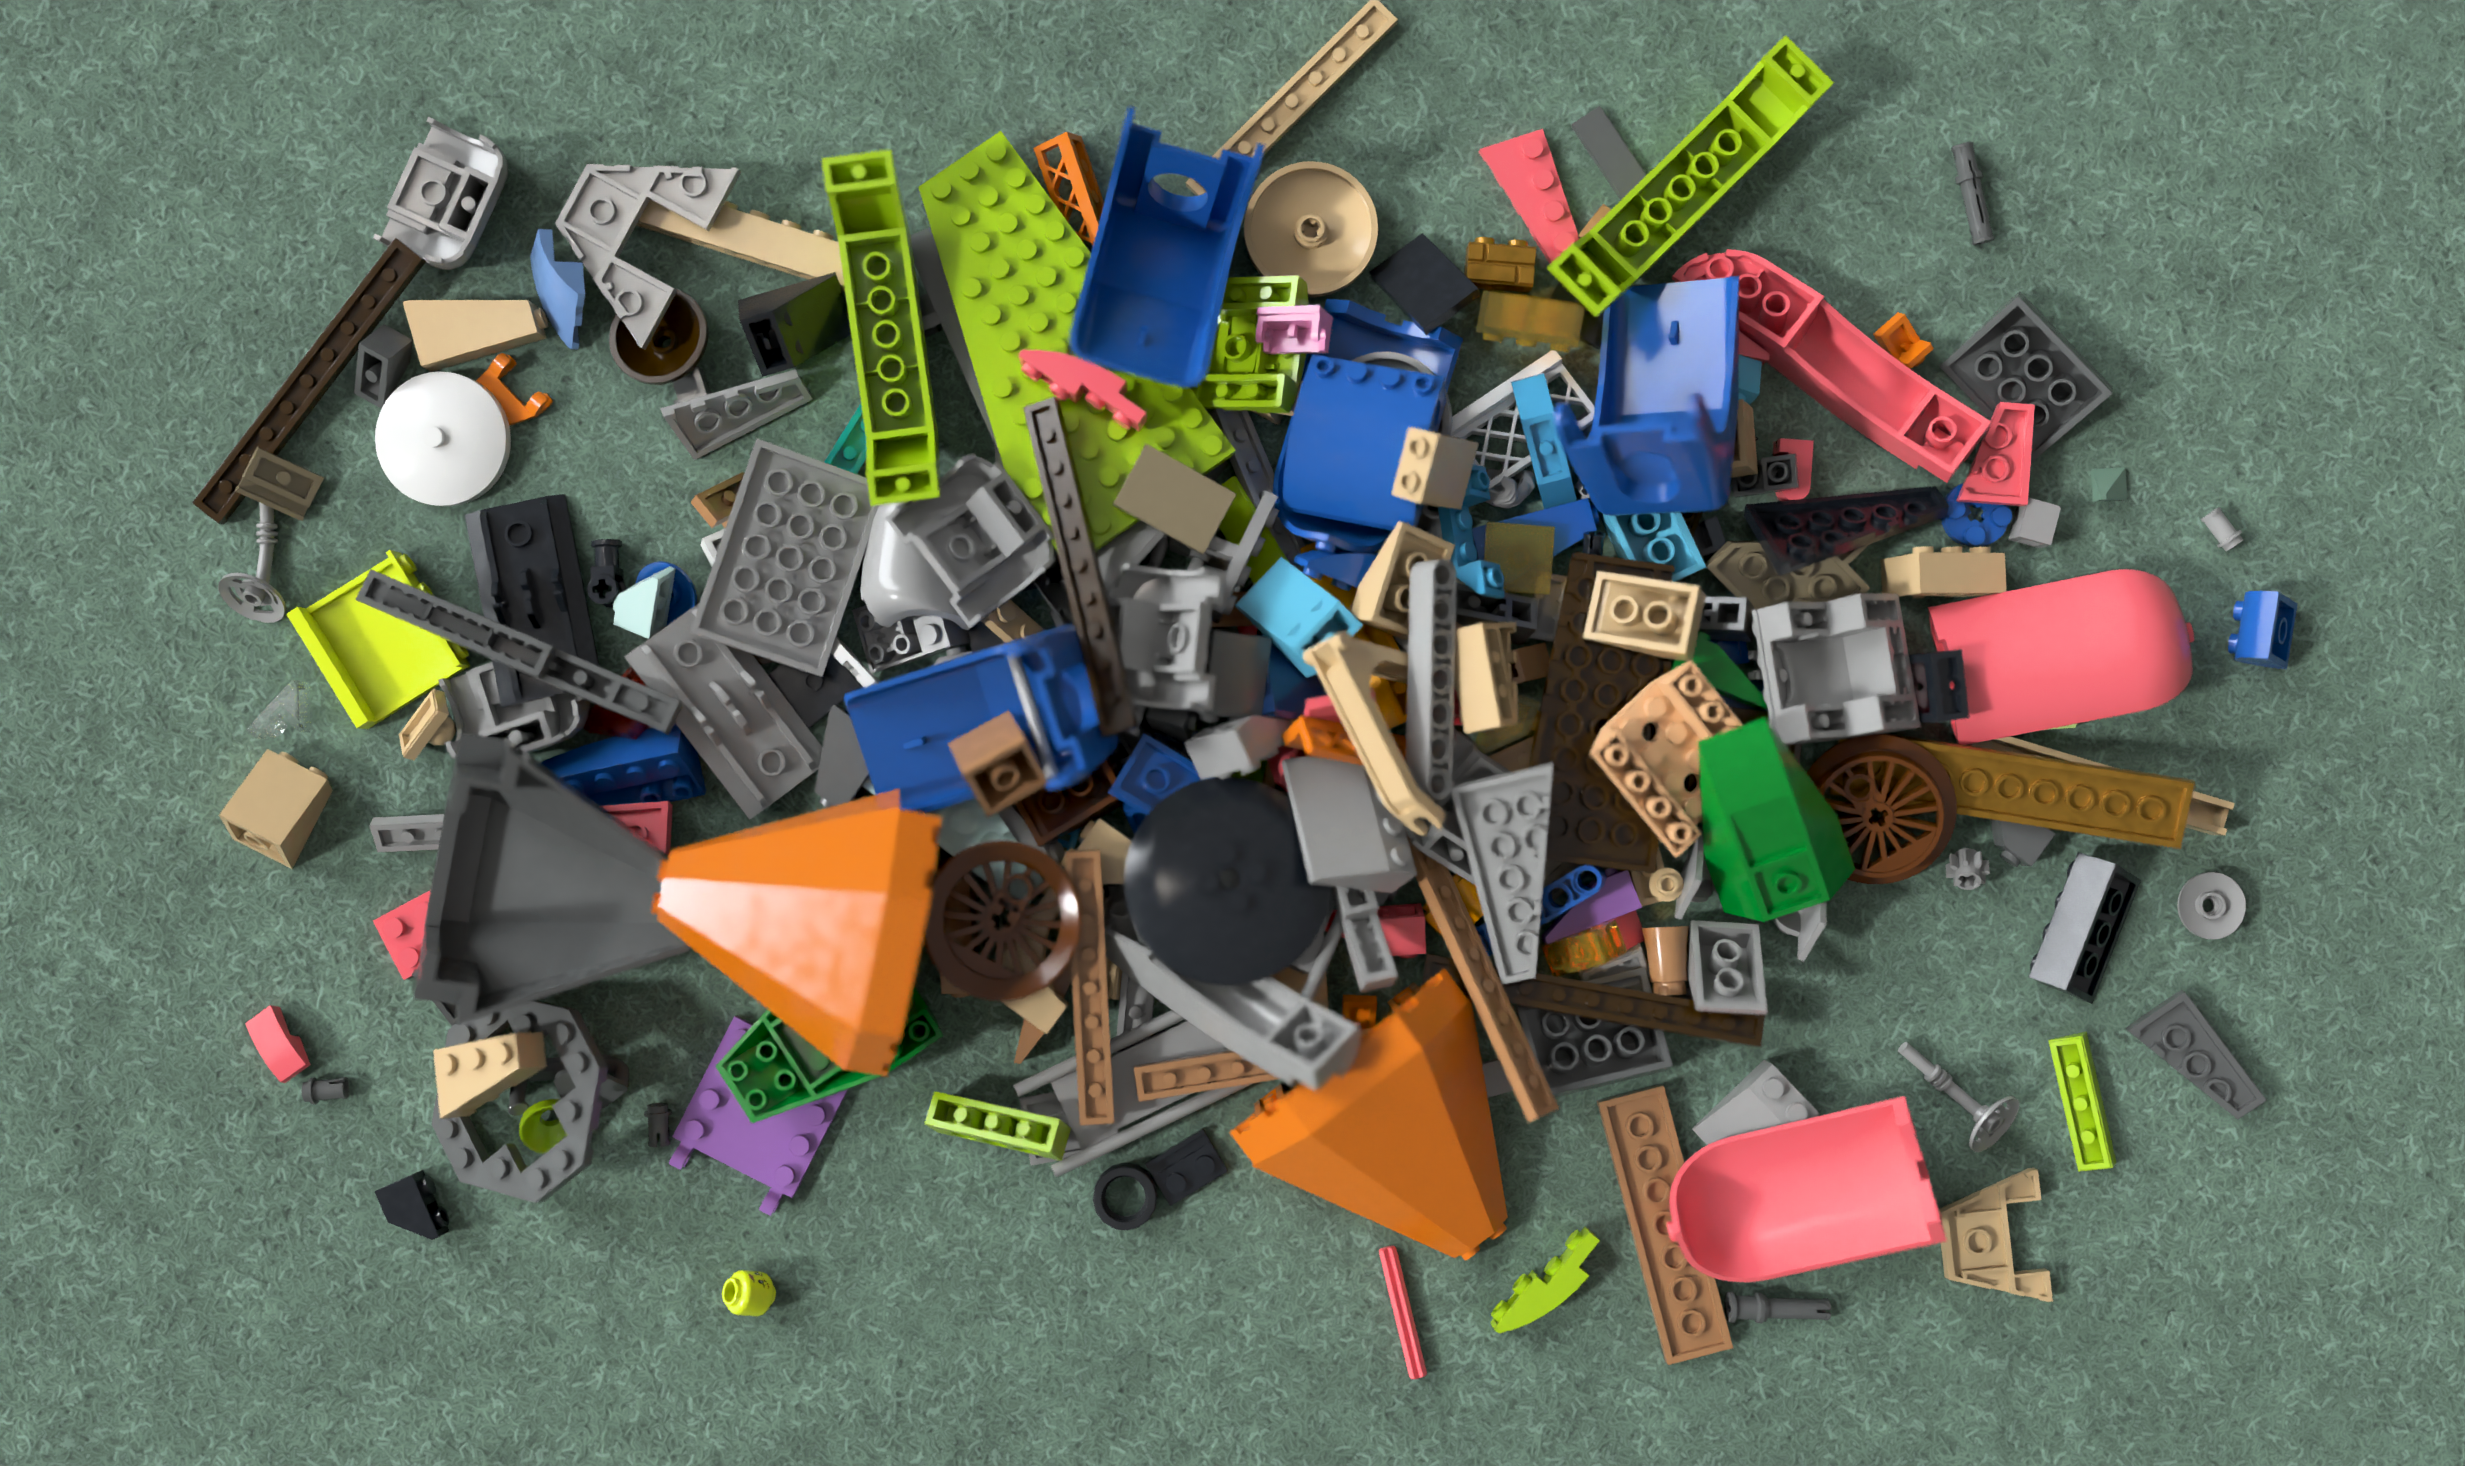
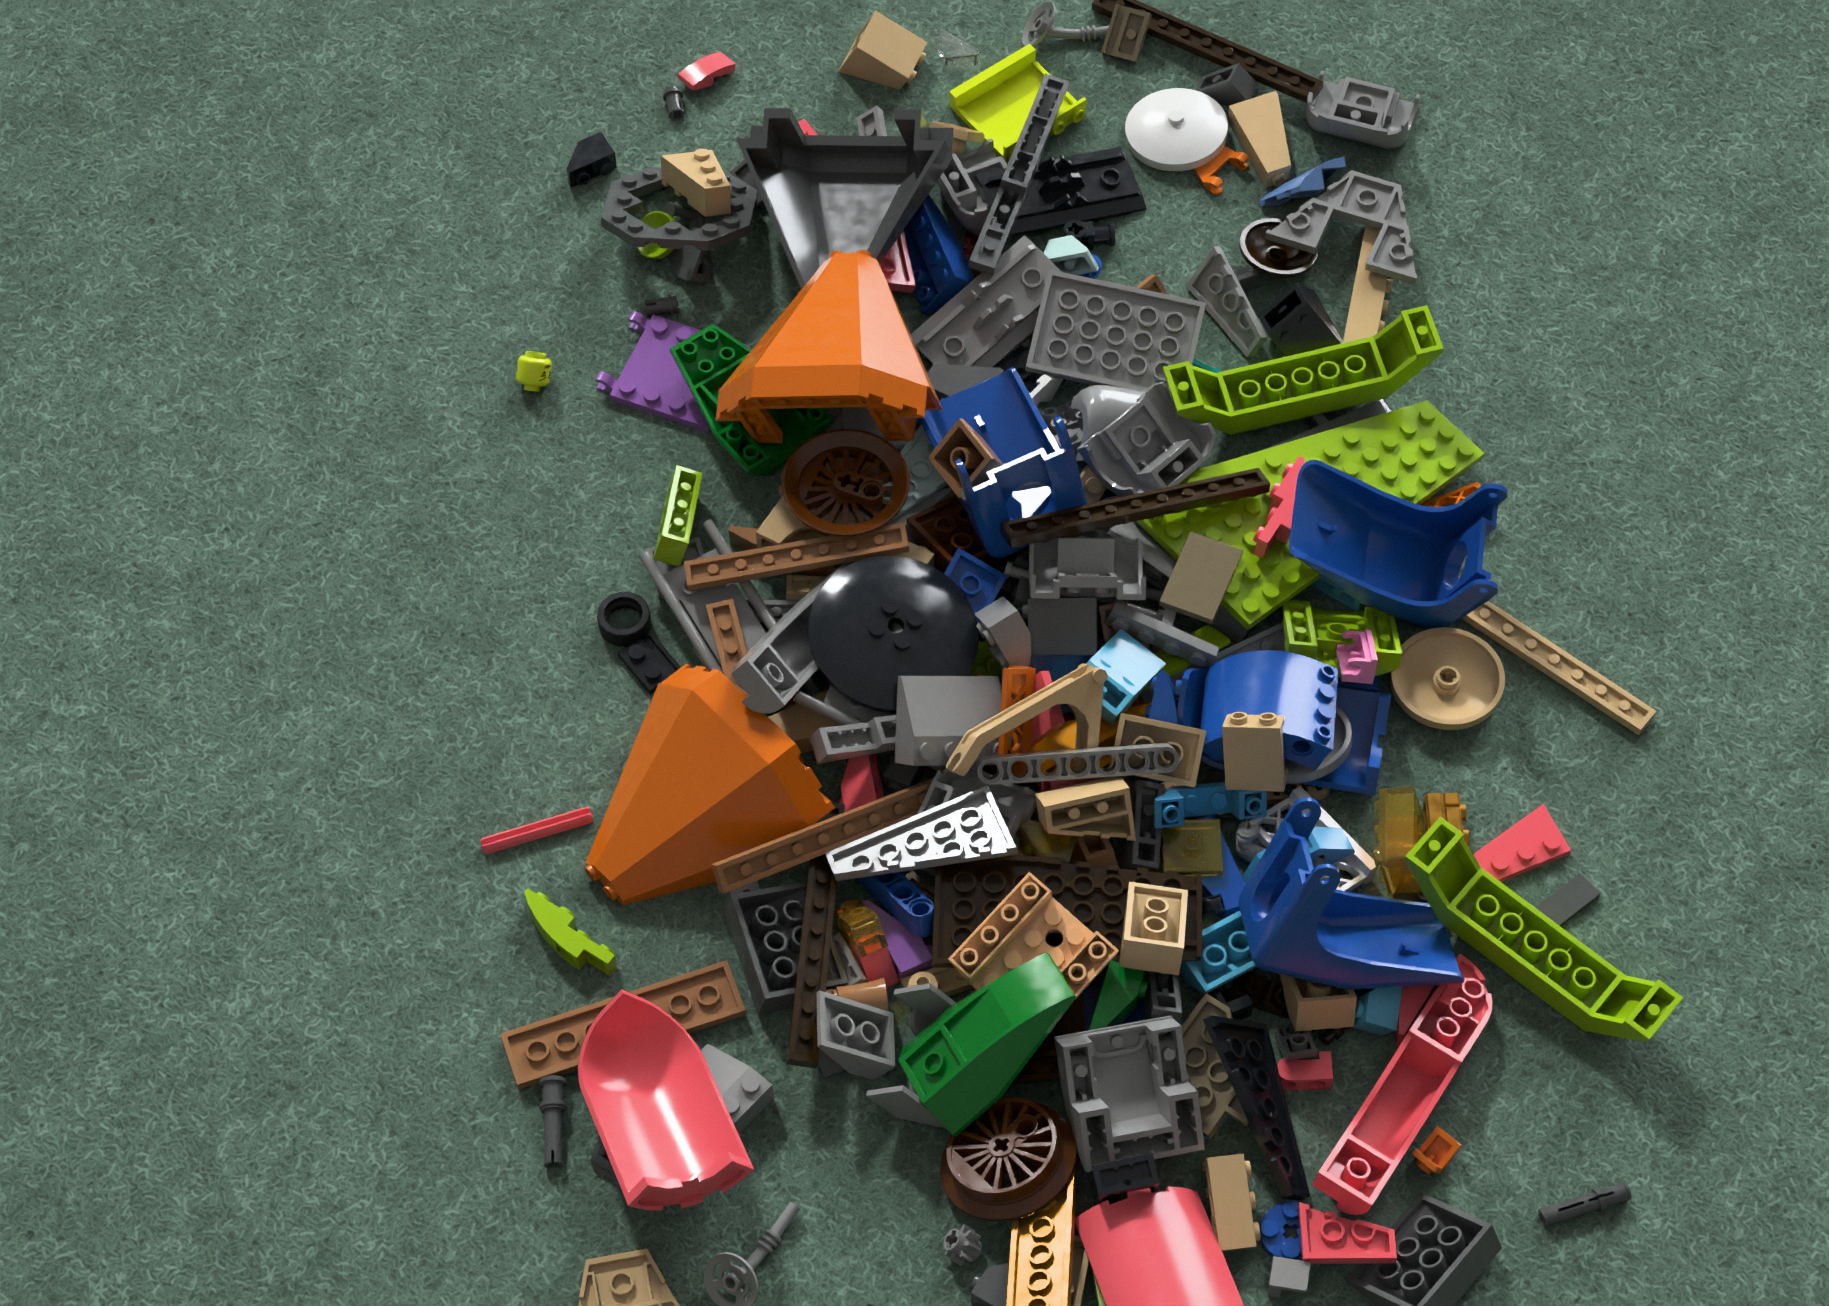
camera: 90 degrees right, 30 degrees down
black tile [1369,233,1481,335] -> none

